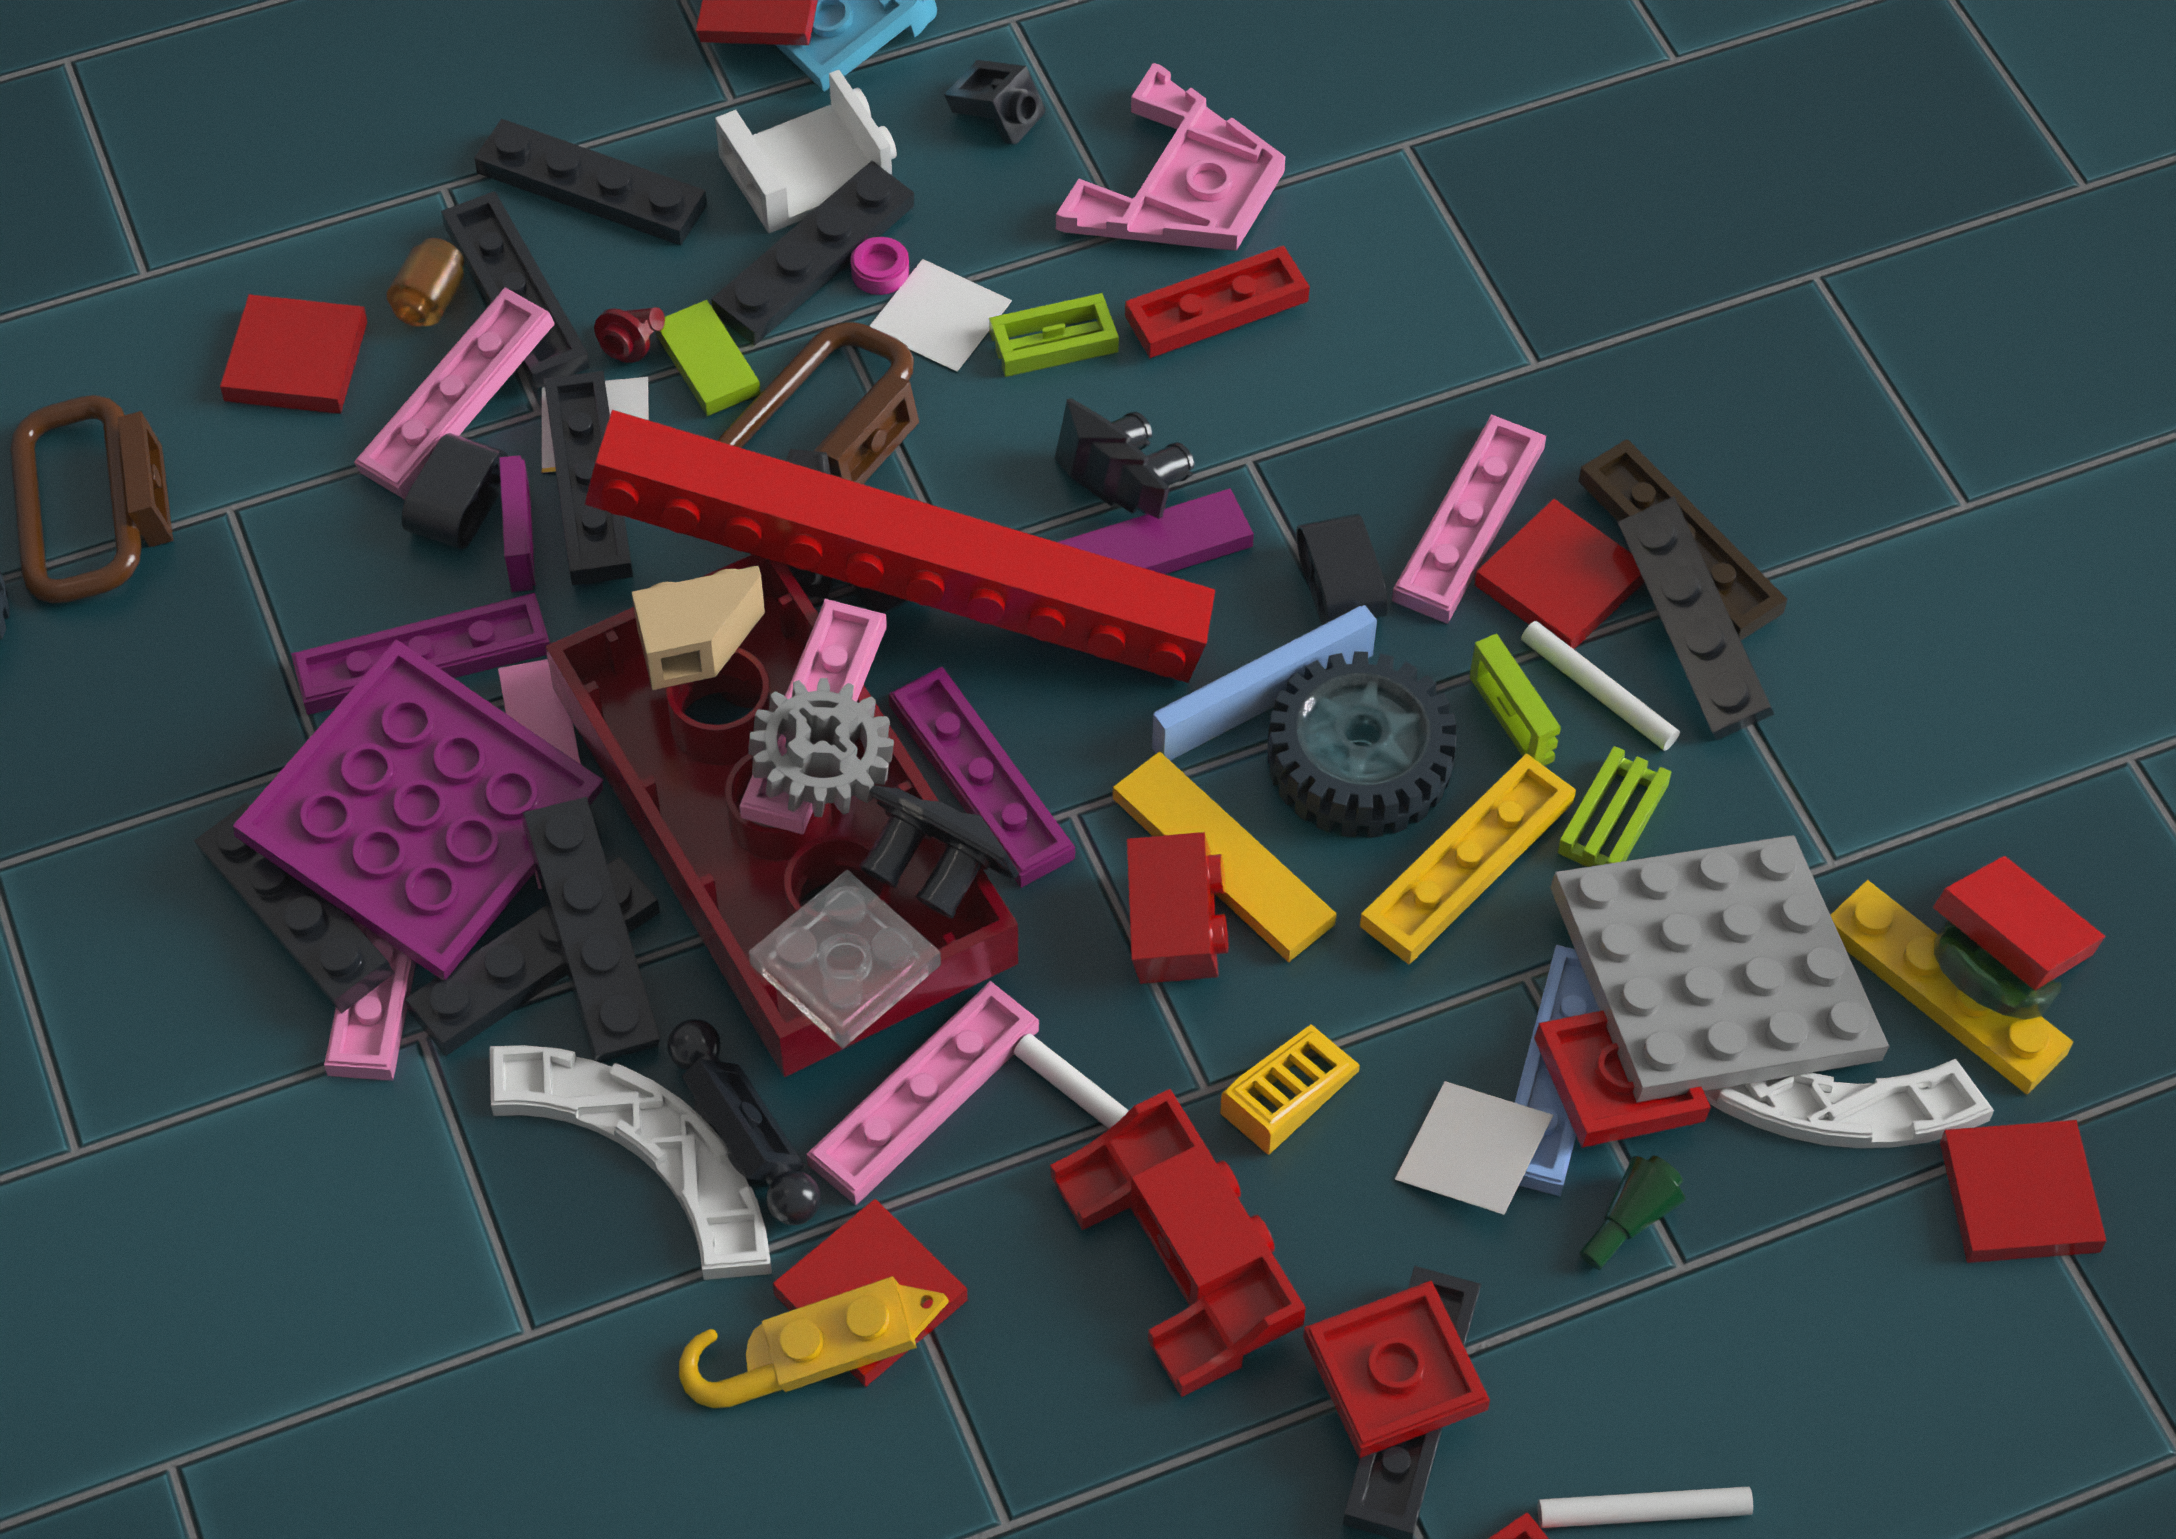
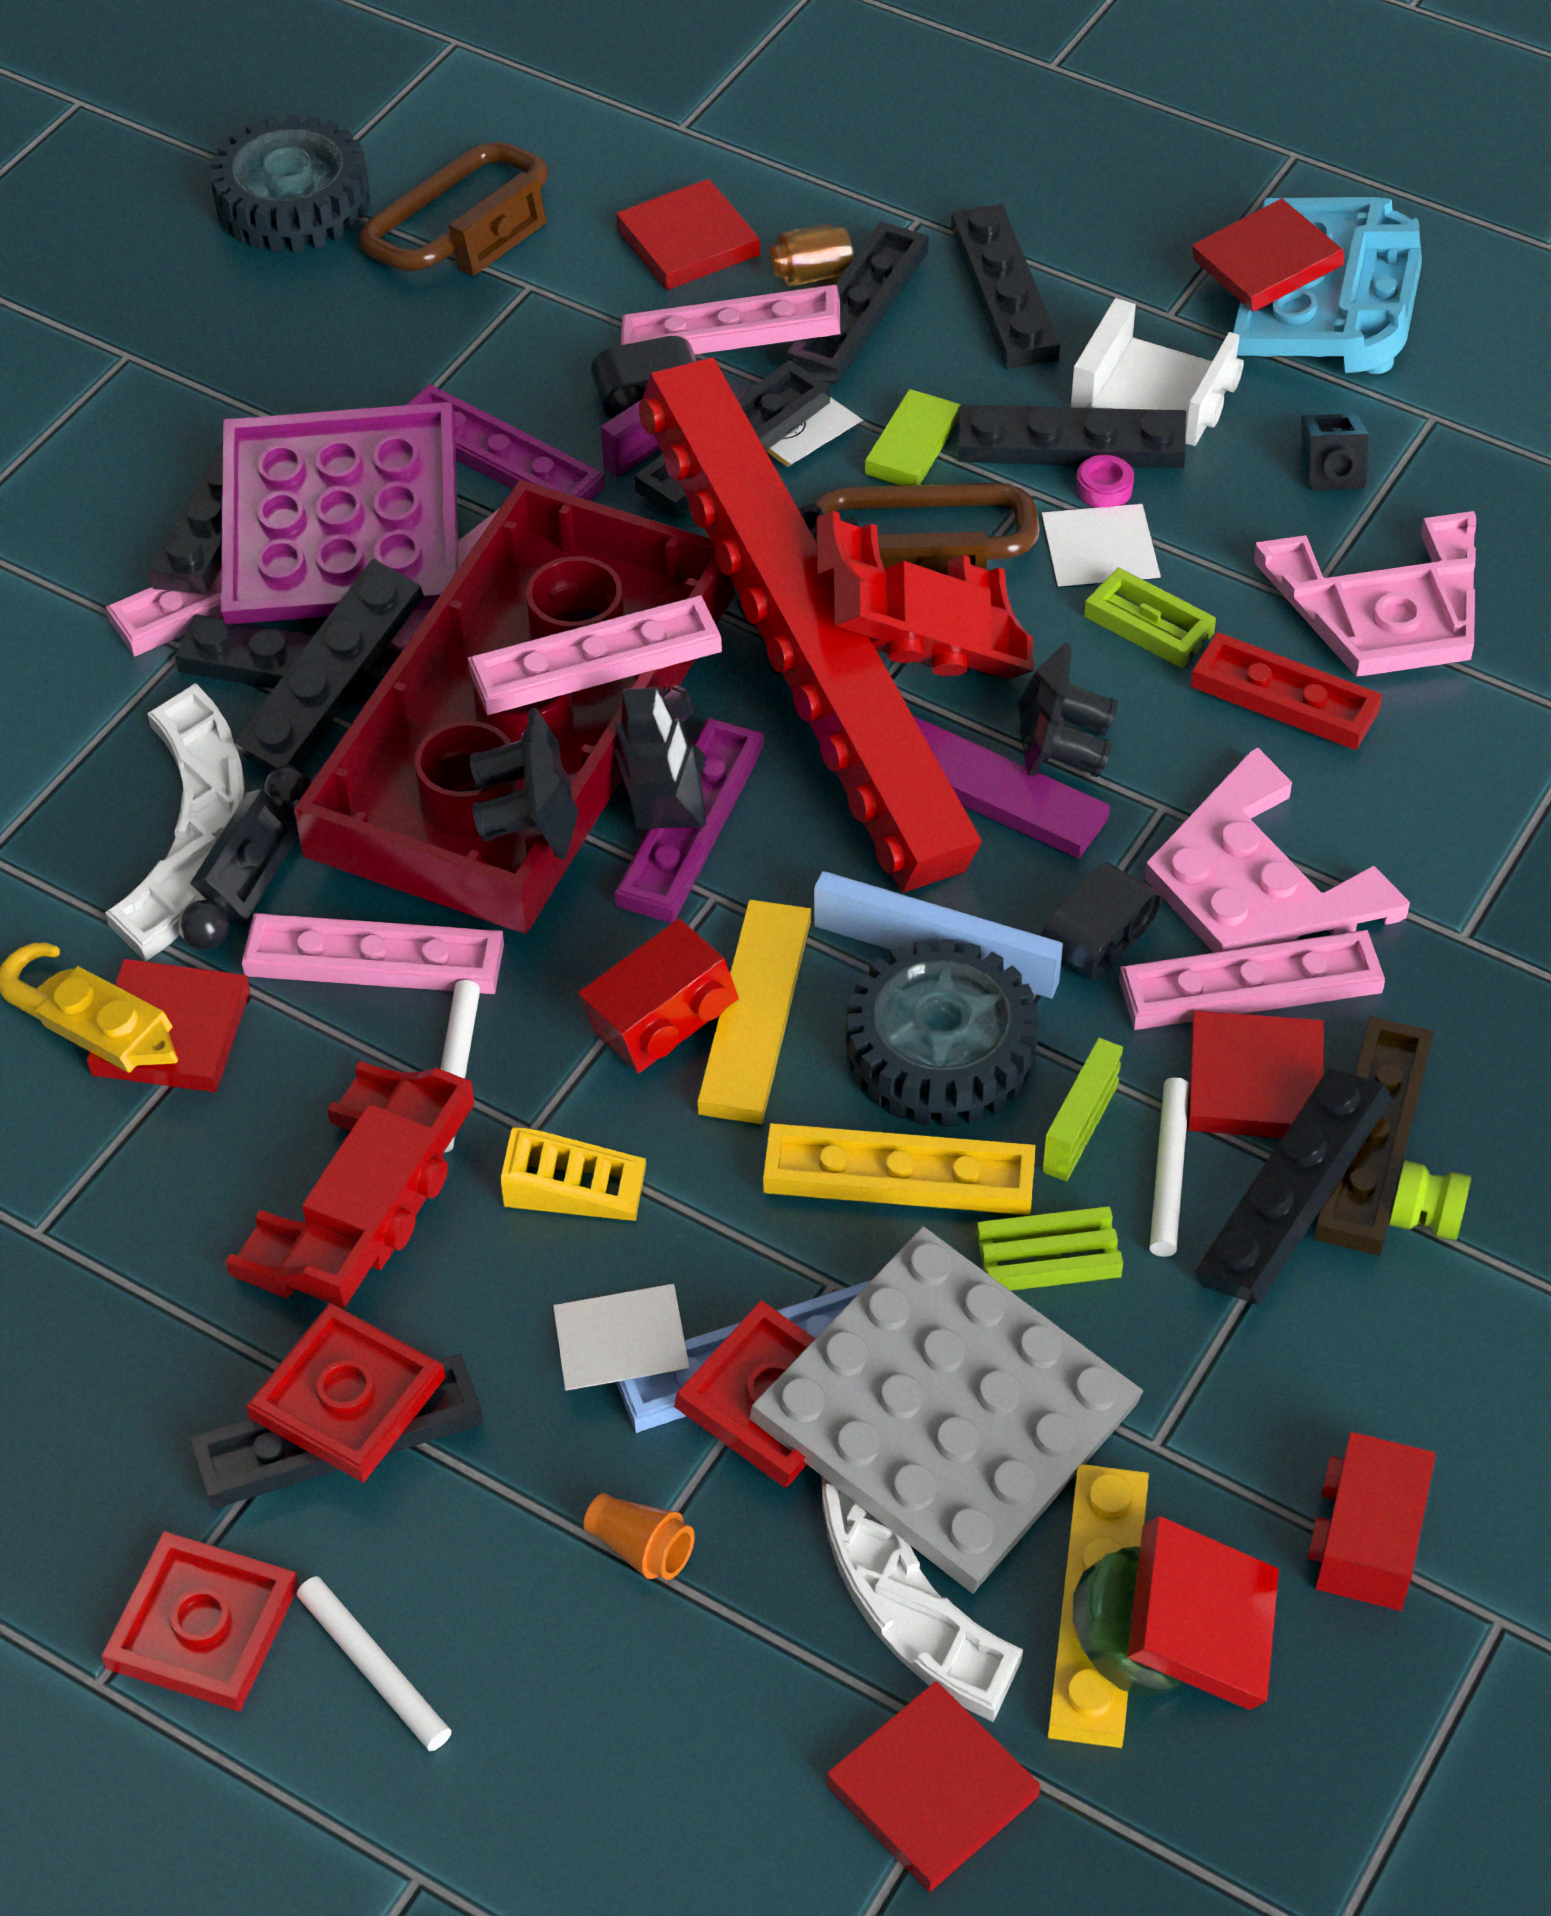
camera: 55 degrees right, 5 degrees down
dark red plate [594,307,665,363] -> none
tan slope [632,566,765,690] -> none
light grey gear [748,678,894,817] -> none
clear plate [749,870,941,1049] -> none
dark green cone [1579,1155,1686,1270] -> none
none -> orange cone [584,1493,695,1580]
none -> black connector [613,685,706,829]
none -> red bracket [817,511,1034,680]
none -> bright pink wing [1145,748,1410,953]
none -> red brick [1307,1432,1436,1611]
none -> lime wheel [1389,1160,1471,1242]

